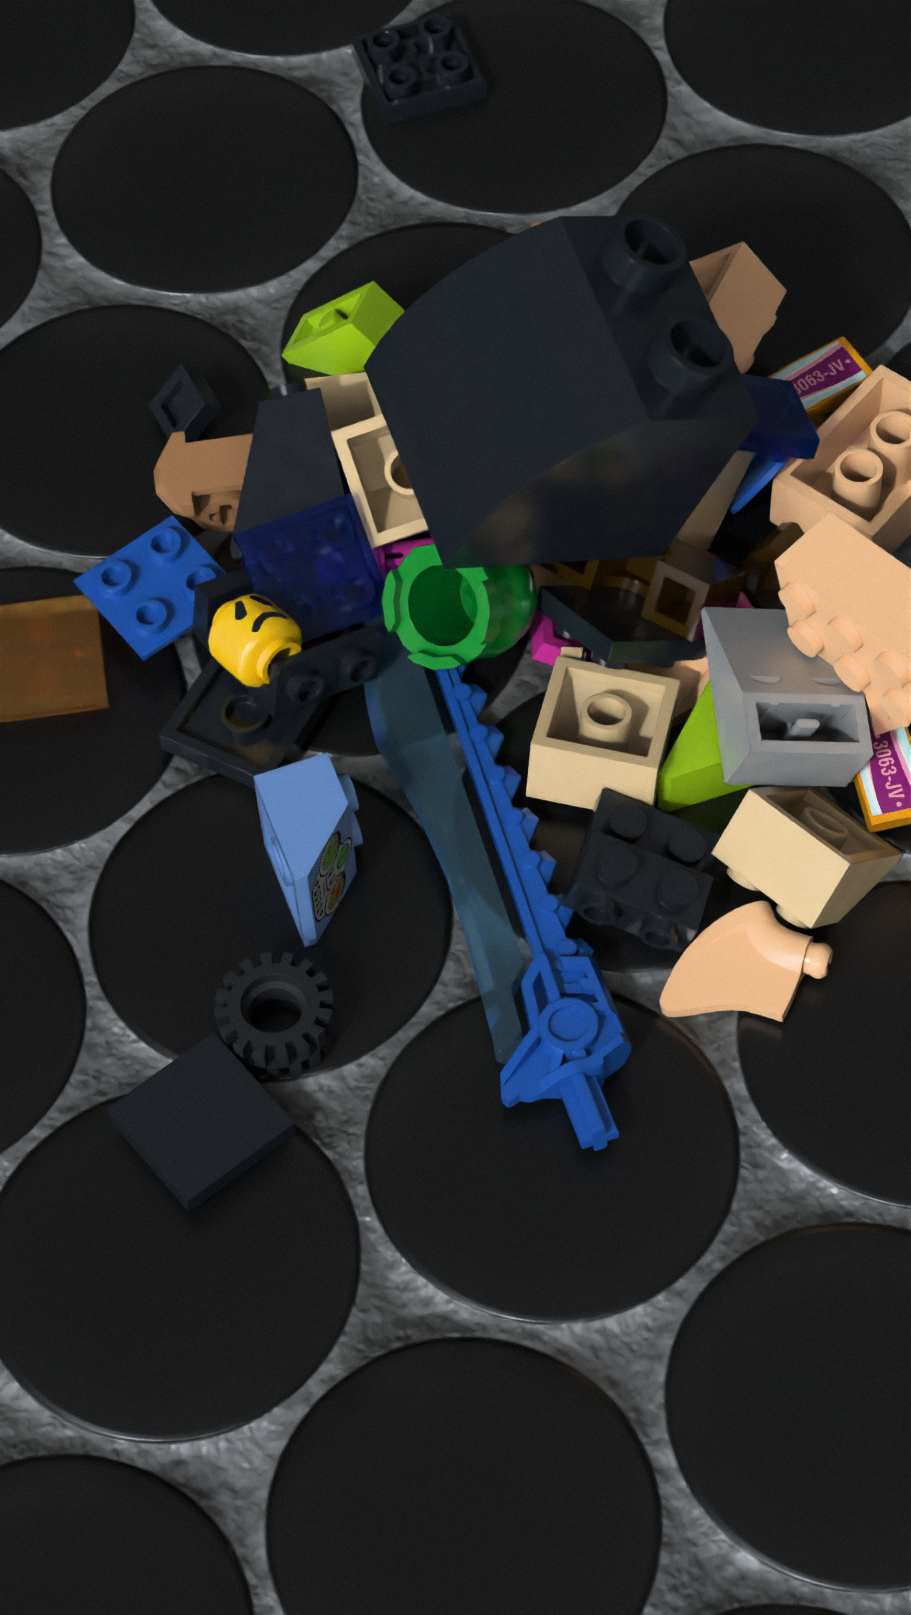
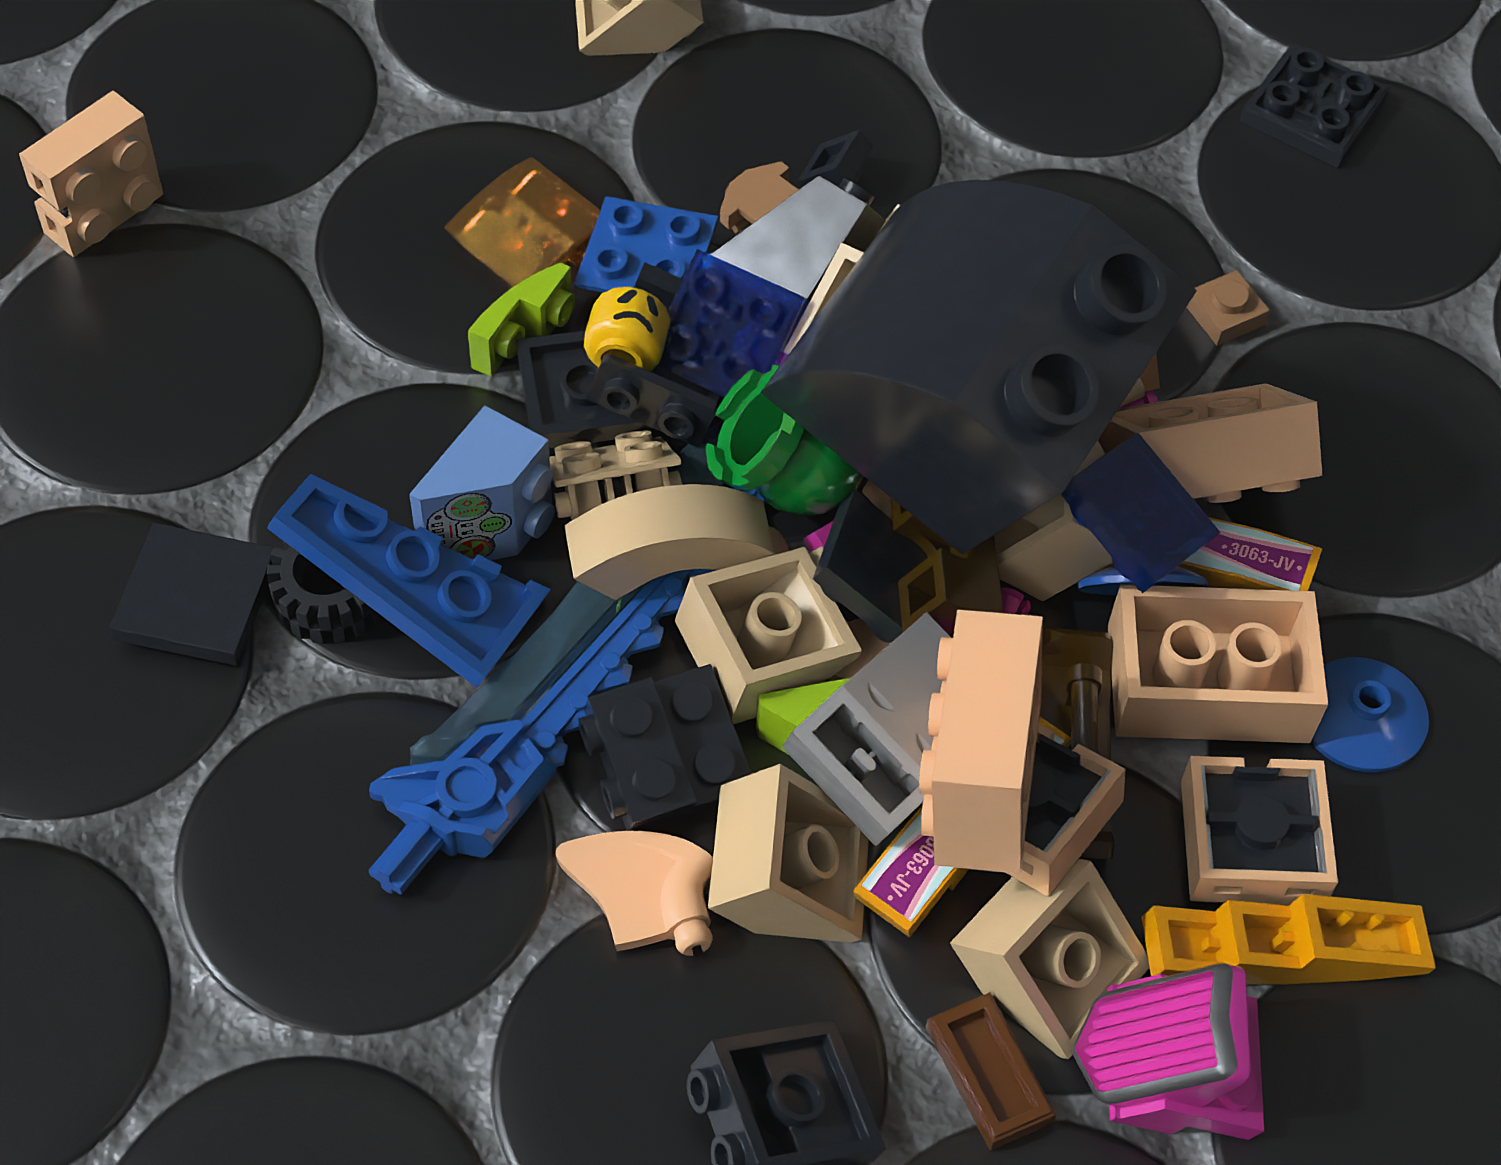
camera: 45 degrees right, 0 degrees up
none -> blue wing [267,474,551,688]
none -> lime slope [468,262,576,377]
none -> tan hinge [550,431,682,521]
none -> tan arch [565,484,789,601]

